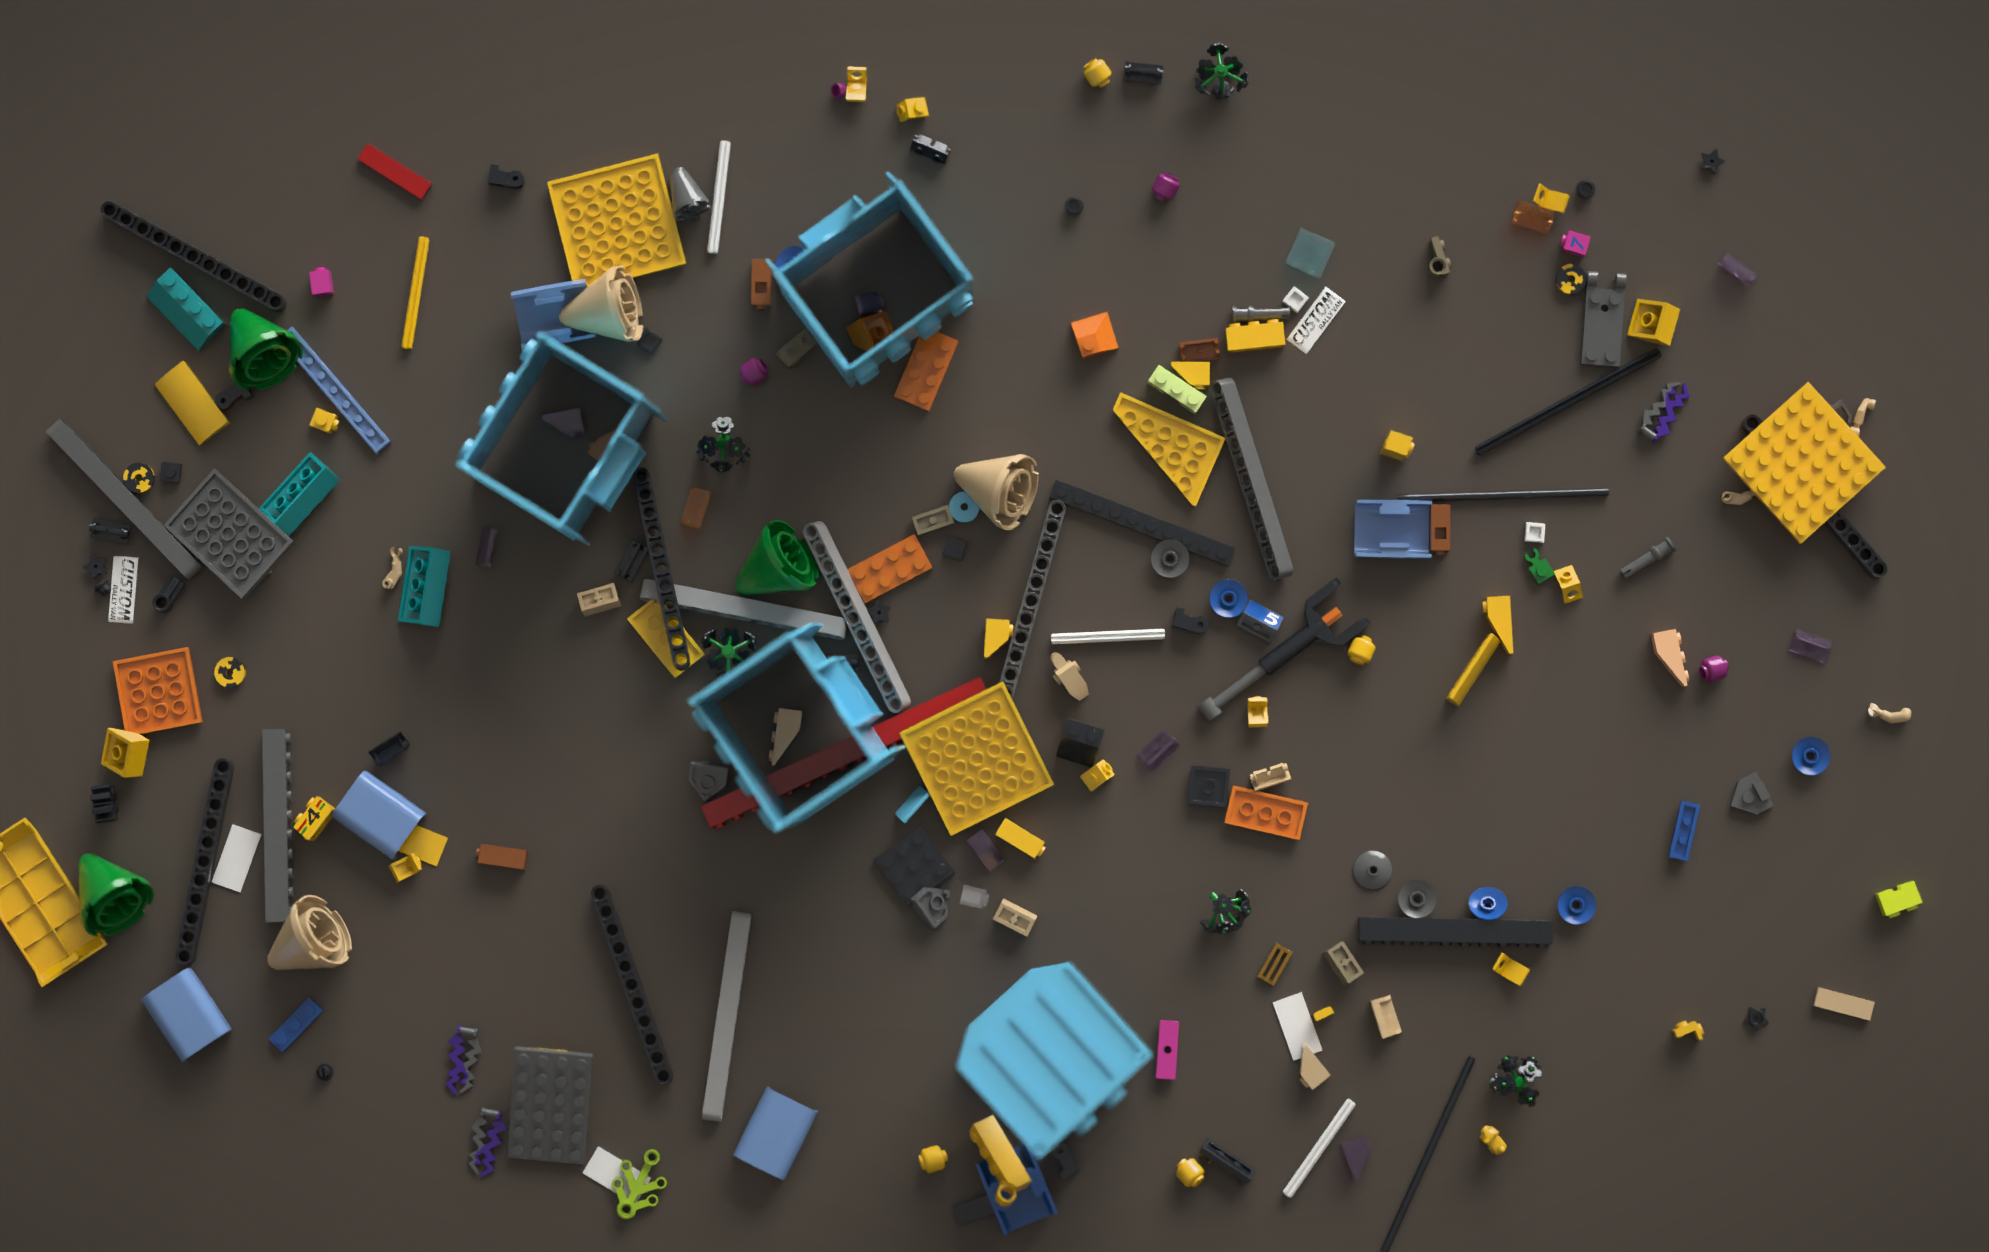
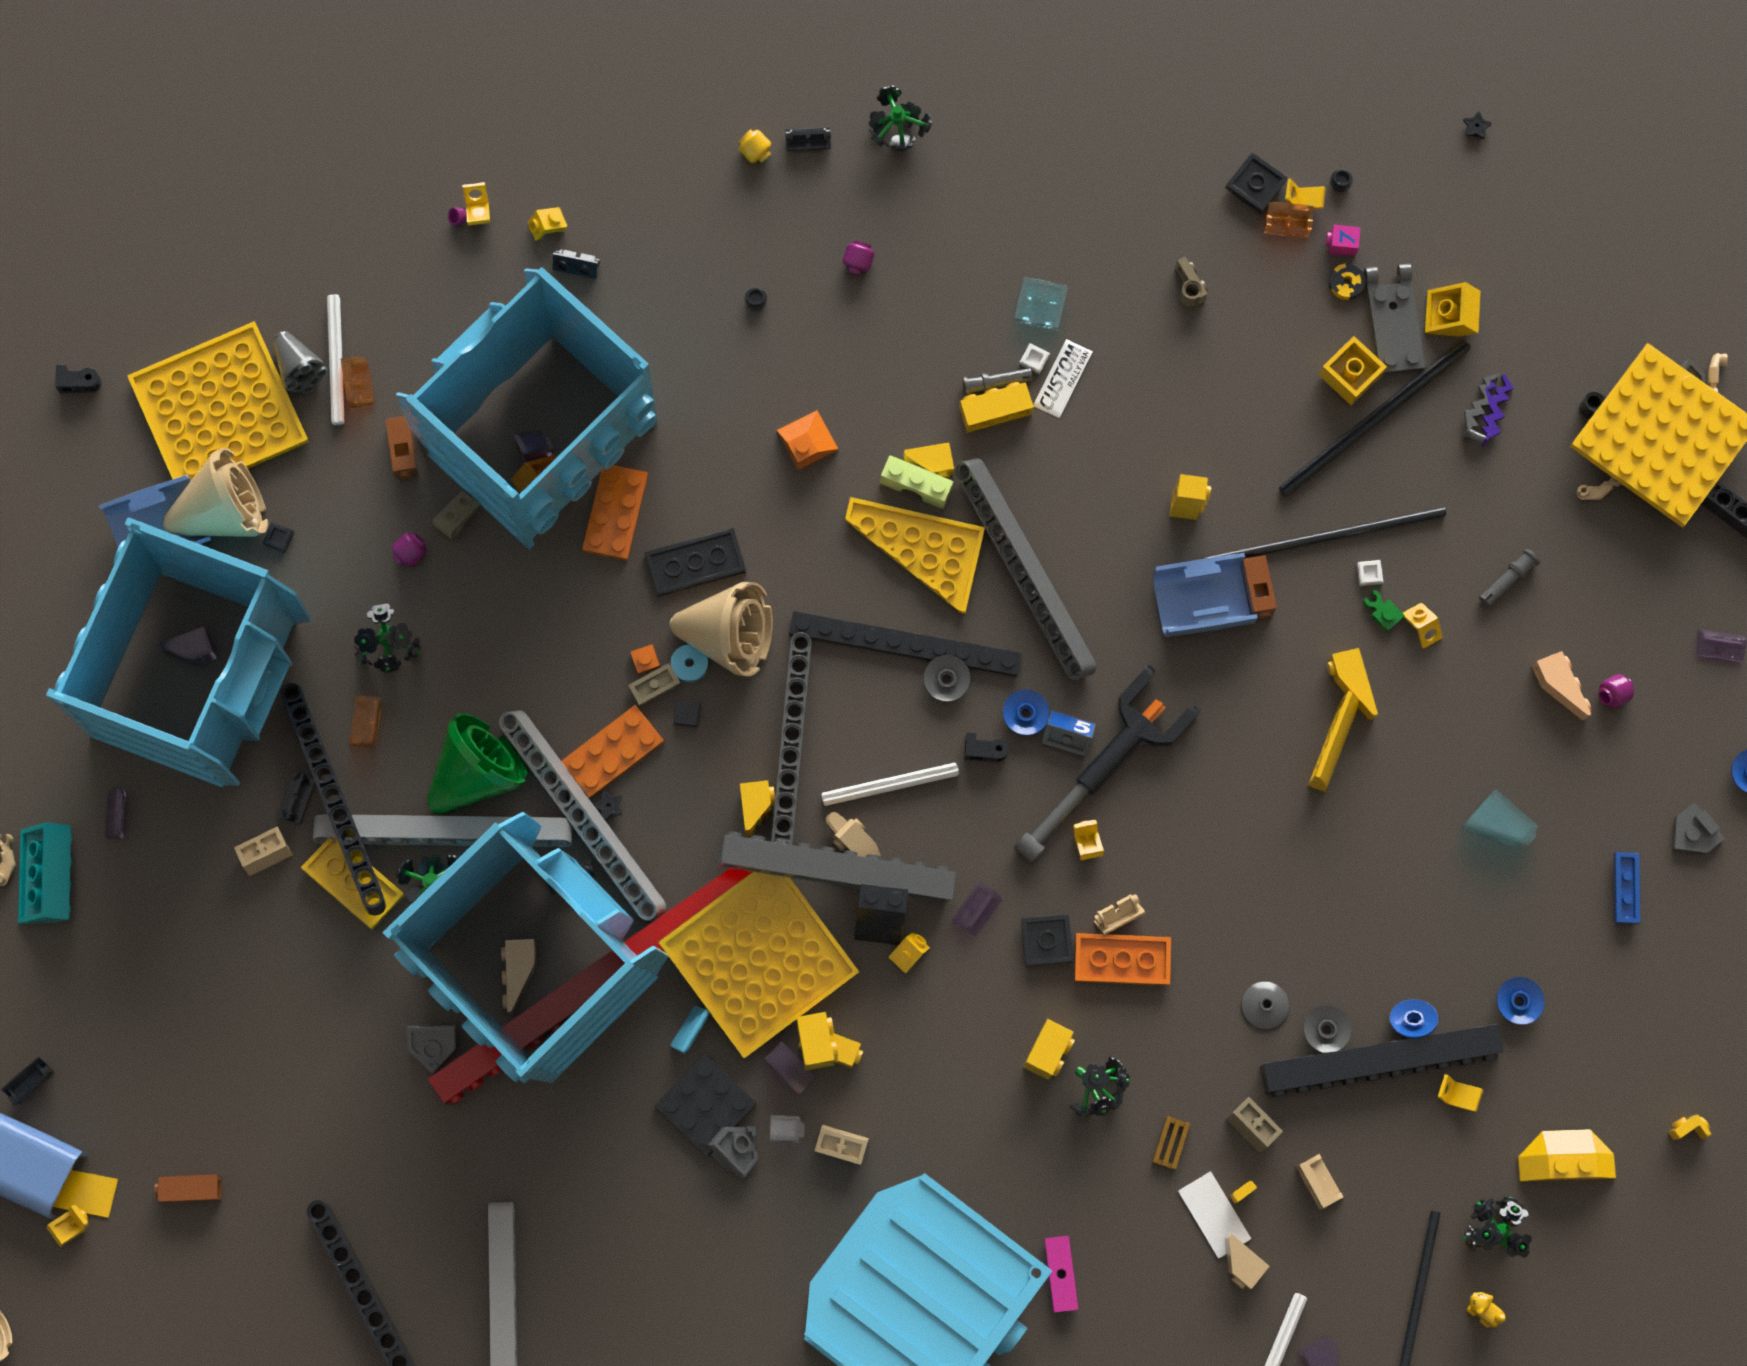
camera: 20 degrees left, 10 degrees down
dark orange hinge [1179,338,1220,362] -> none
yellow head [1347,635,1376,665] -> none
clear purple slope [1719,253,1757,286] -> none
none -> clear orange hinge [340,356,375,408]
none -> orange plate [630,644,660,675]
none -> black tile [645,528,746,597]
none -> dark grey brick [716,832,956,903]
none -> yellow brick [797,1012,838,1071]
none -> yellow brick [1023,1019,1075,1080]
none -> black plate [1225,152,1288,214]
none -> yellow brick [1319,336,1387,406]
none -> clear light blue slope [1461,789,1539,848]
none -> yellow wedge [1517,1130,1616,1182]

